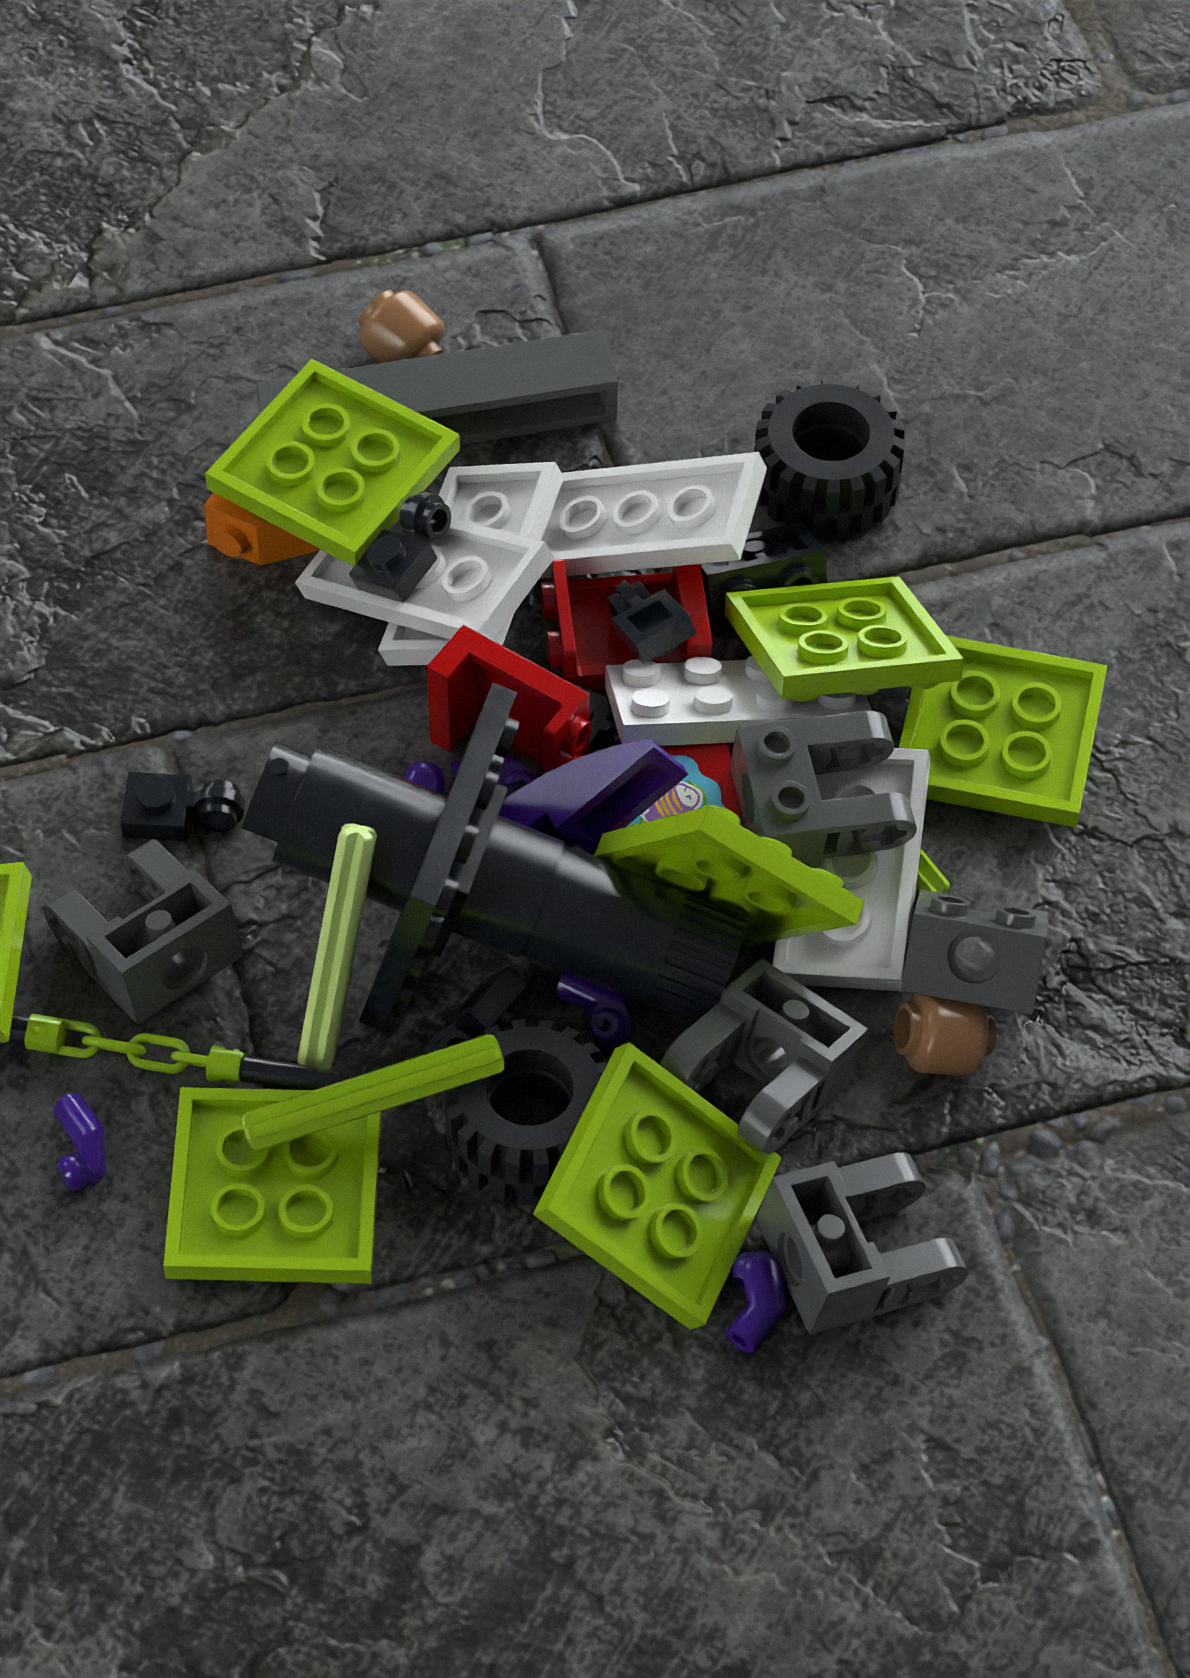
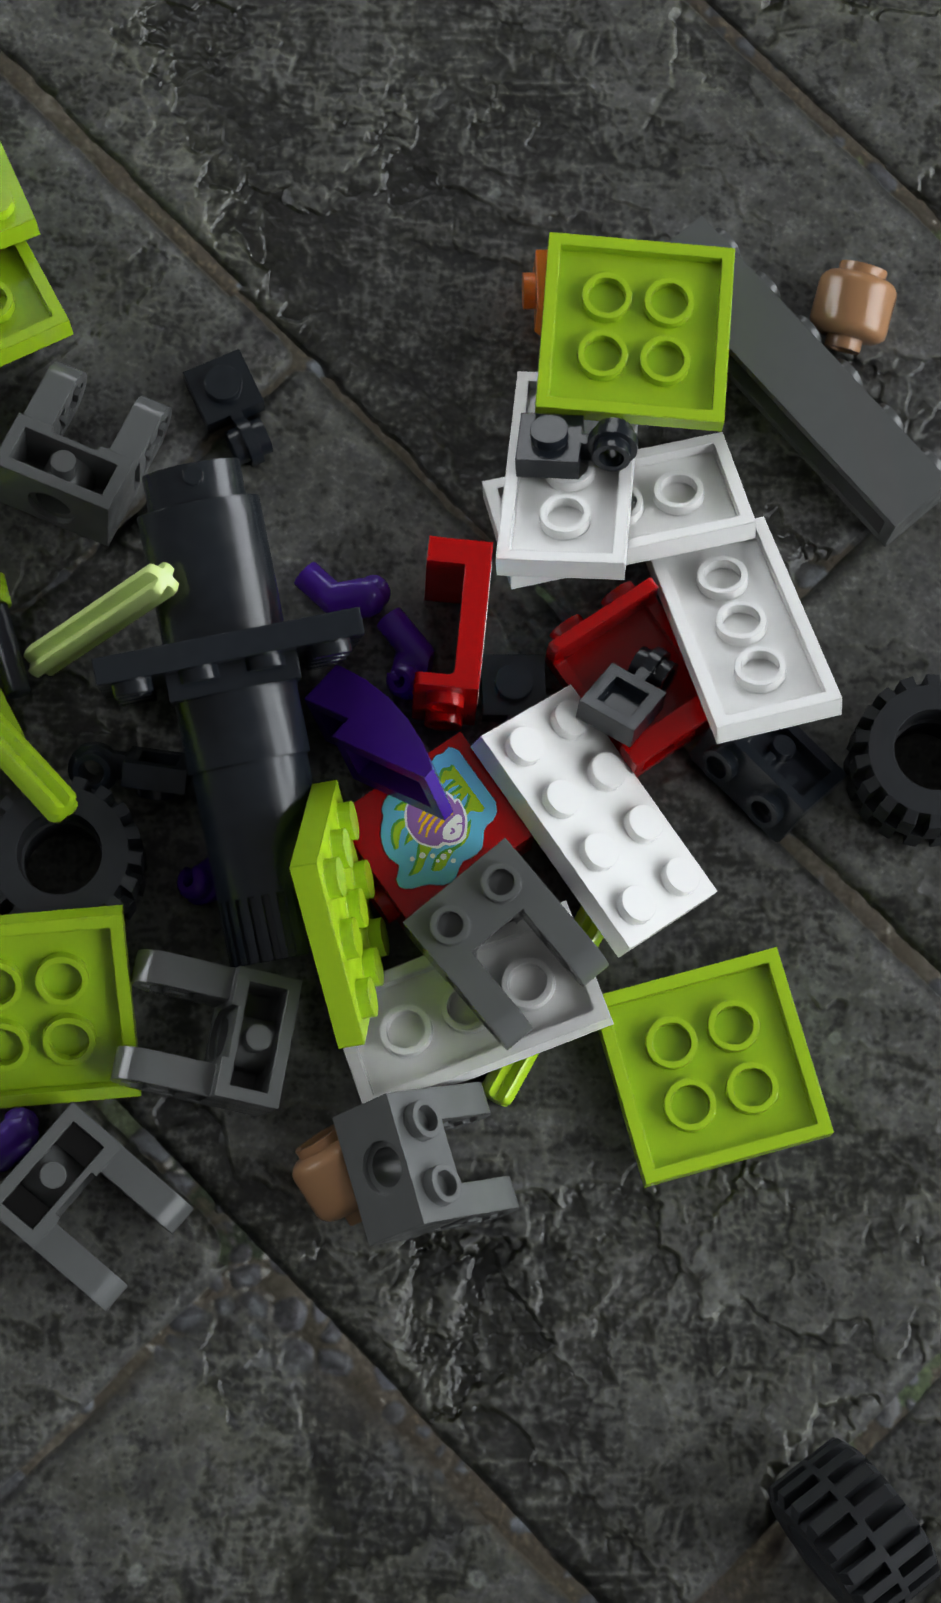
camera: 55 degrees right, 20 degrees up
lime plate [725,576,964,702] -> none

